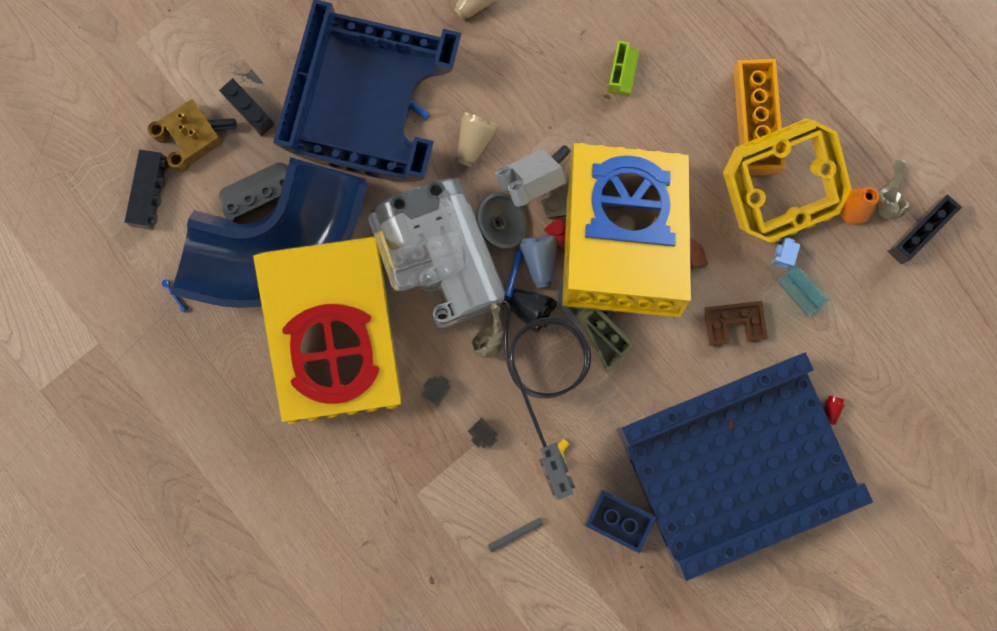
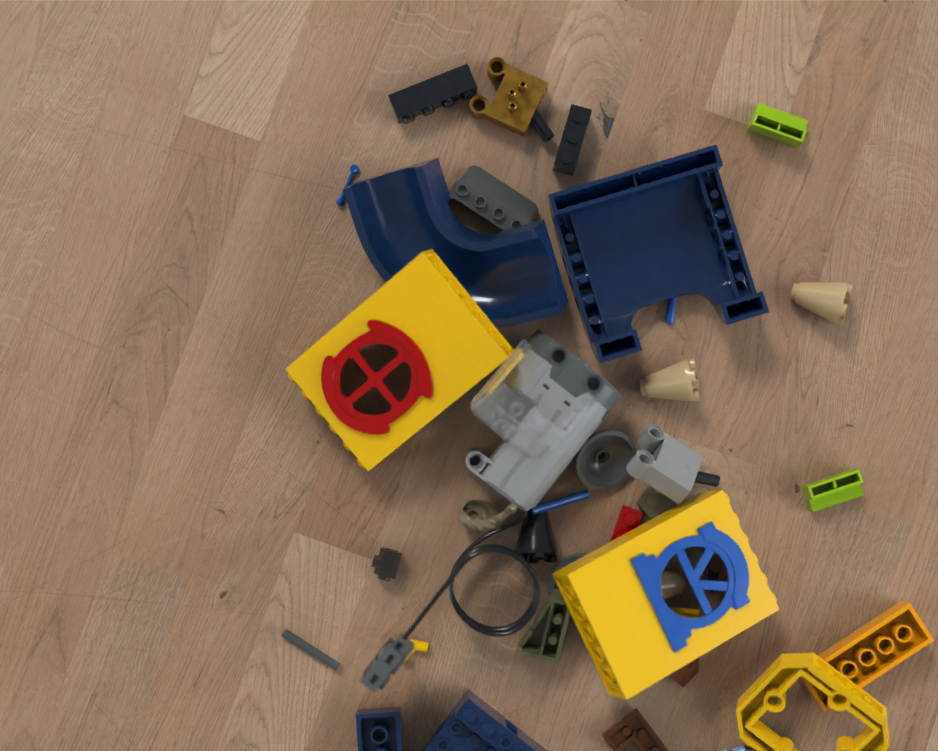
camera: 60 degrees right, 5 degrees up
clear smoke brick [421,375,451,407] -> none
sand blue cone [520,235,558,288] -> none

